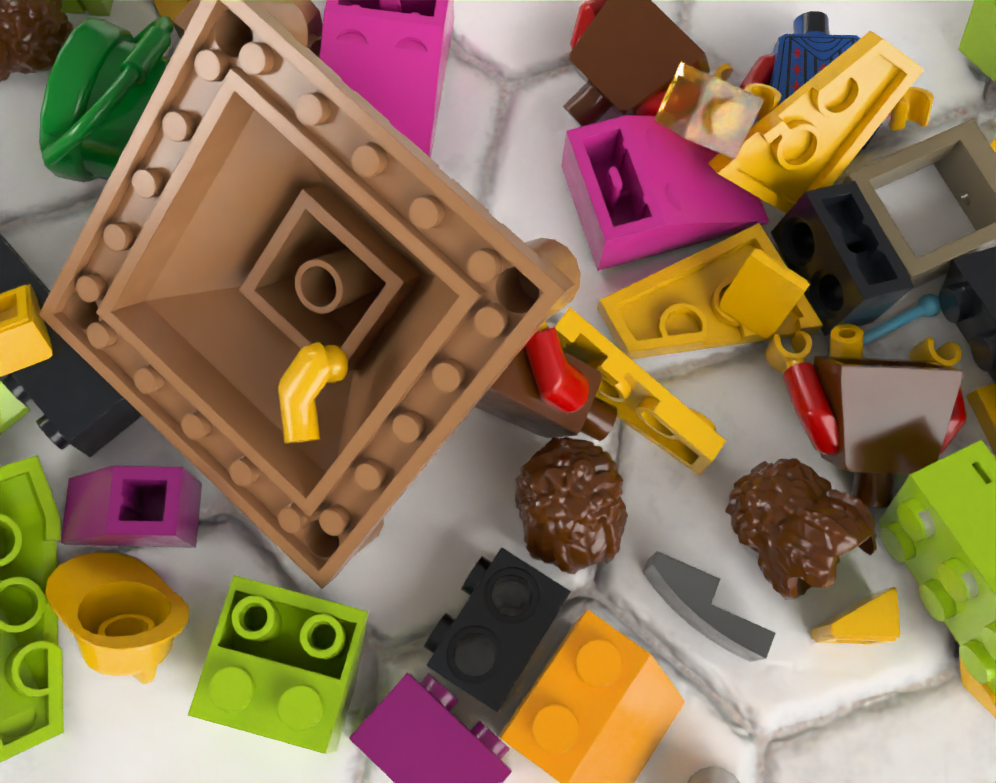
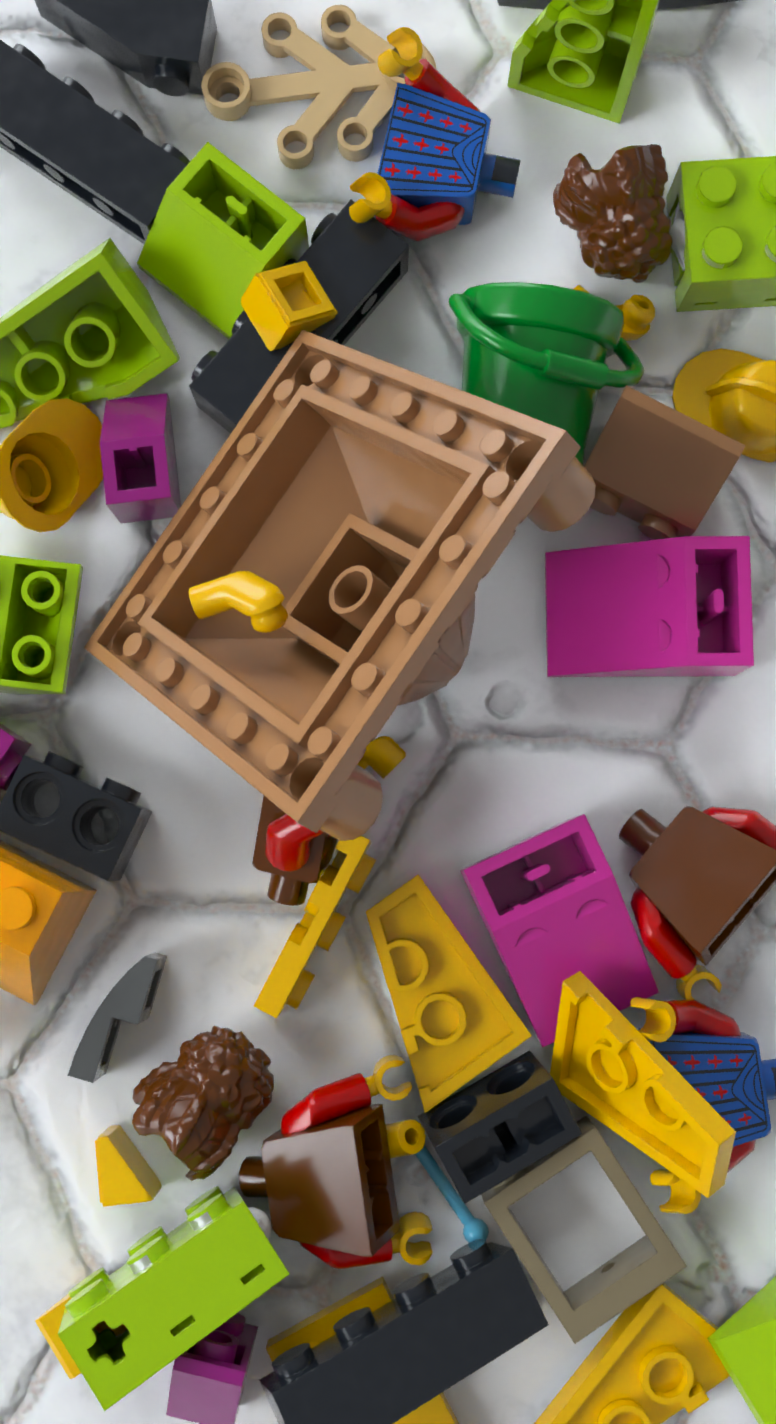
camera: 85 degrees right, 10 degrees up
reddish brown hair [515,437,628,575] -> none
clear yellow brick [654,62,765,159] -> none
yellow slope [718,248,810,339] -> none

